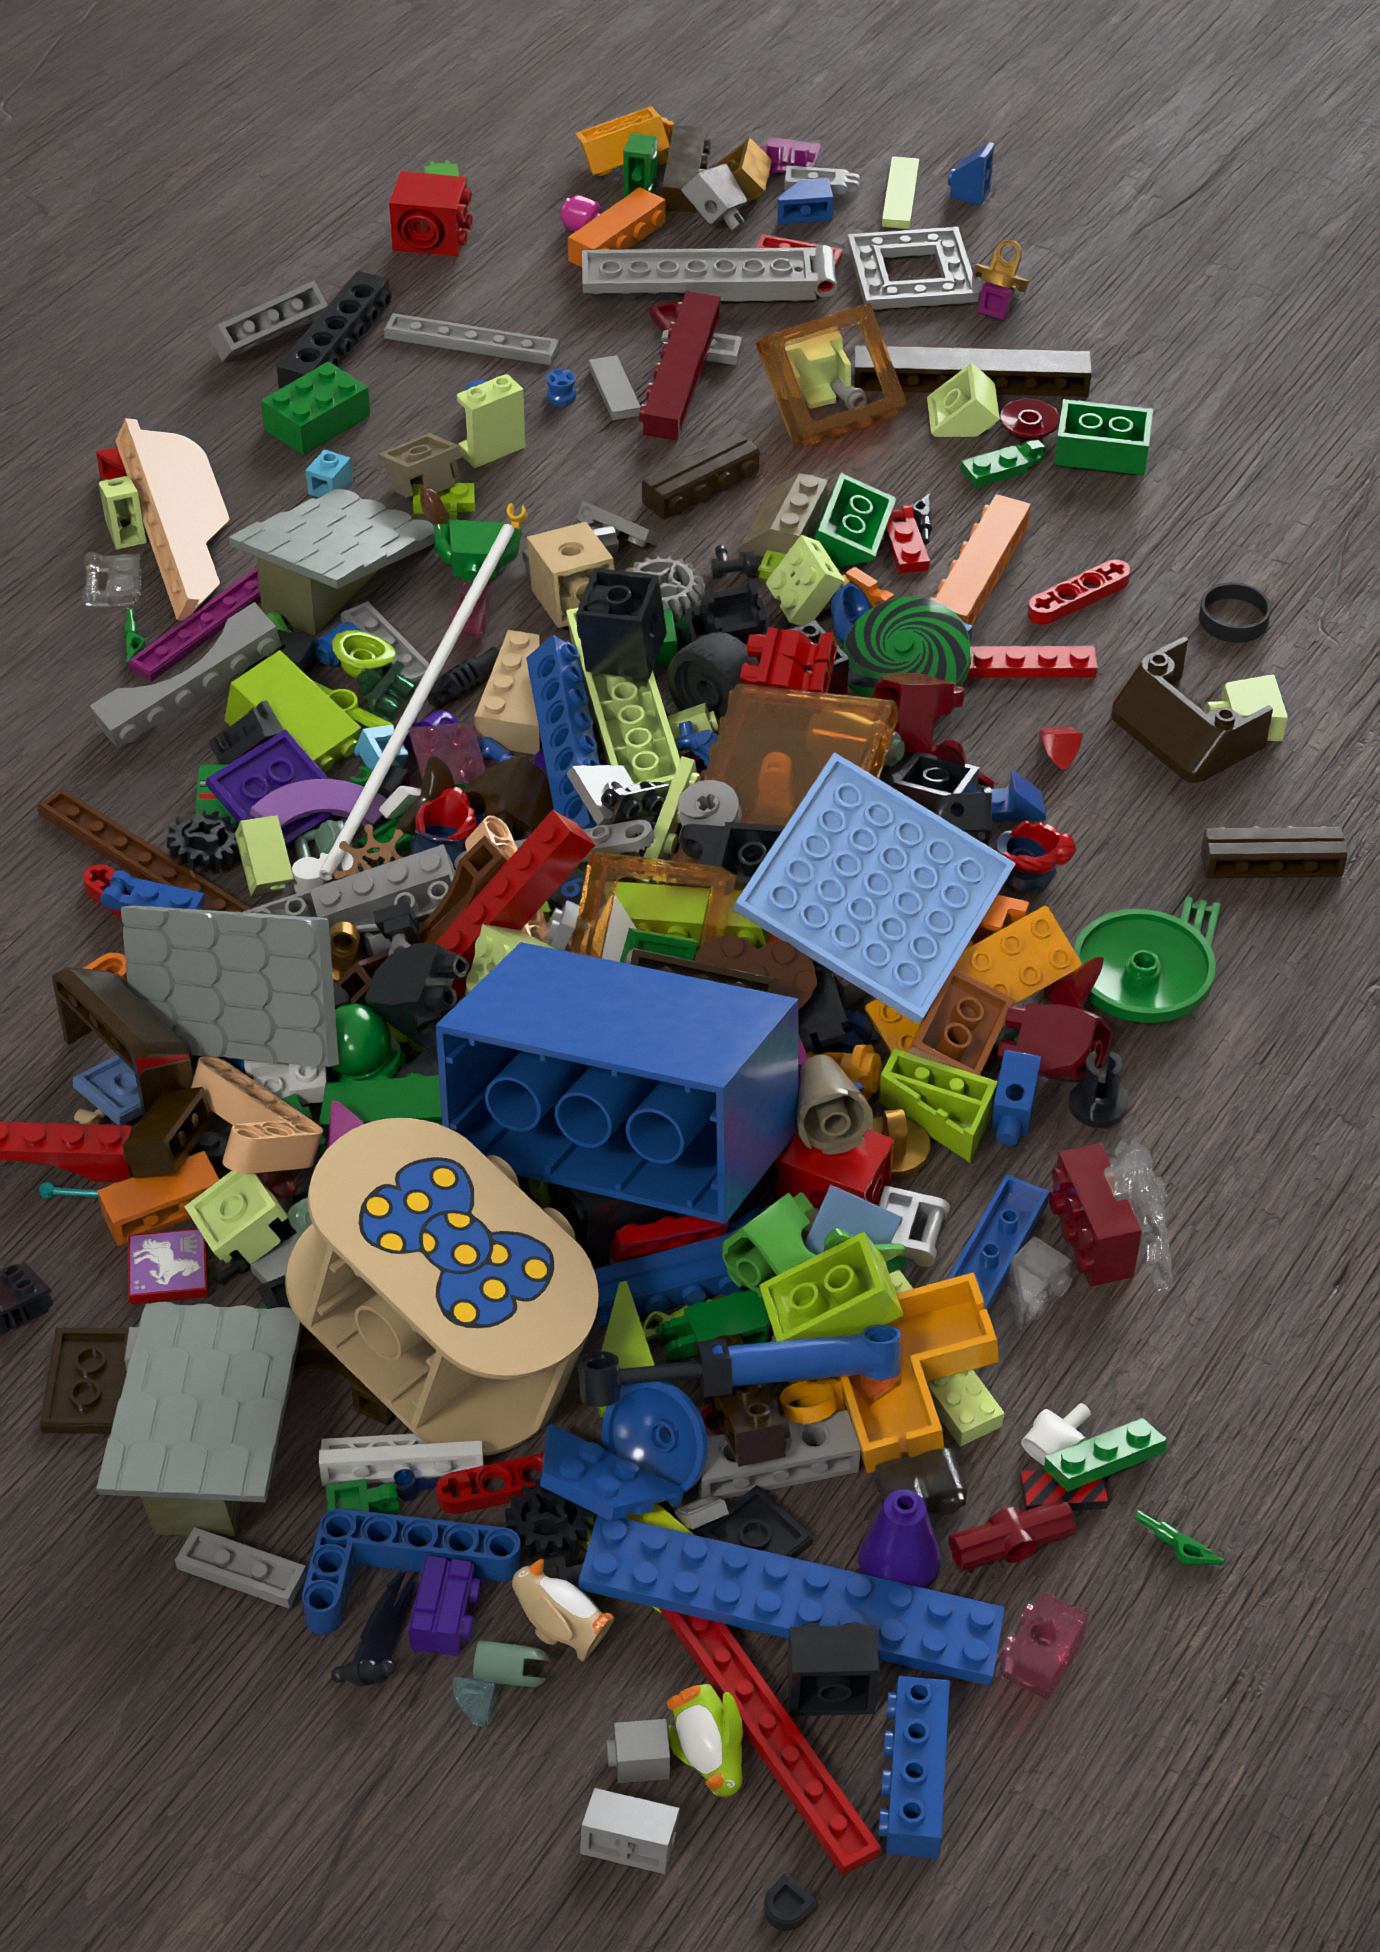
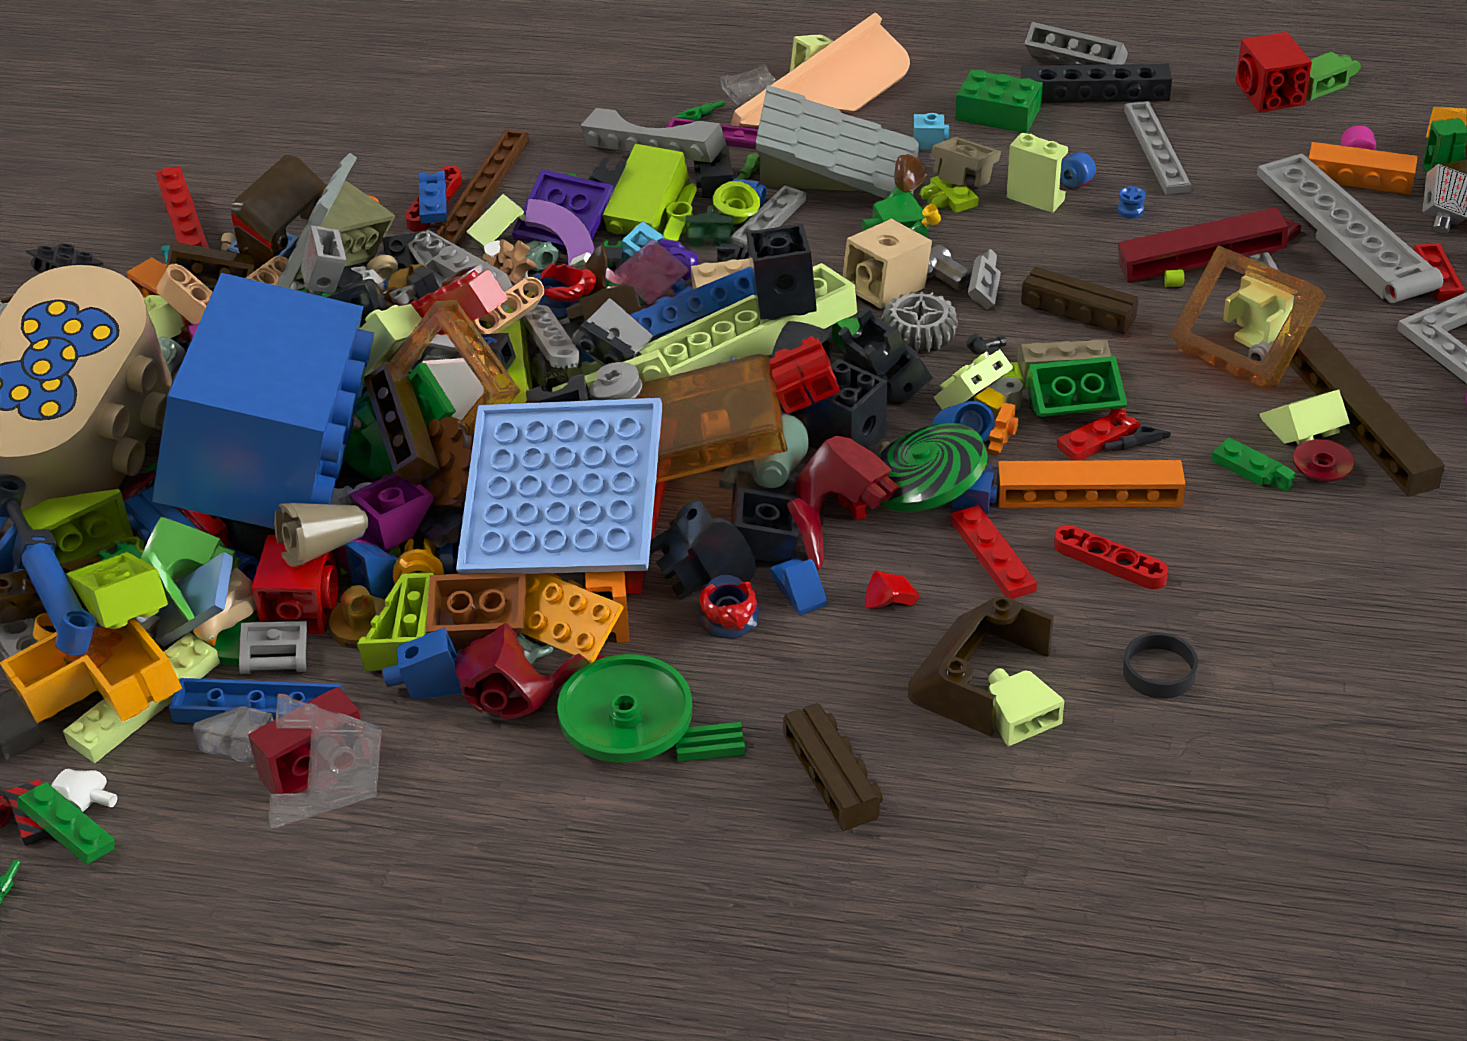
camera: 70 degrees right, 5 degrees down
black gear [167,809,240,872] -> none
white piece [319,524,514,880] -> none
clear pink piece [449,580,490,640] -> none
light grey tile [589,355,641,421] -> none
green brick [1054,399,1153,475] -> none
black piece [1068,1051,1128,1128] -> none
none -> light grey torso [301,225,346,296]
none -> lime piece [1164,270,1184,287]

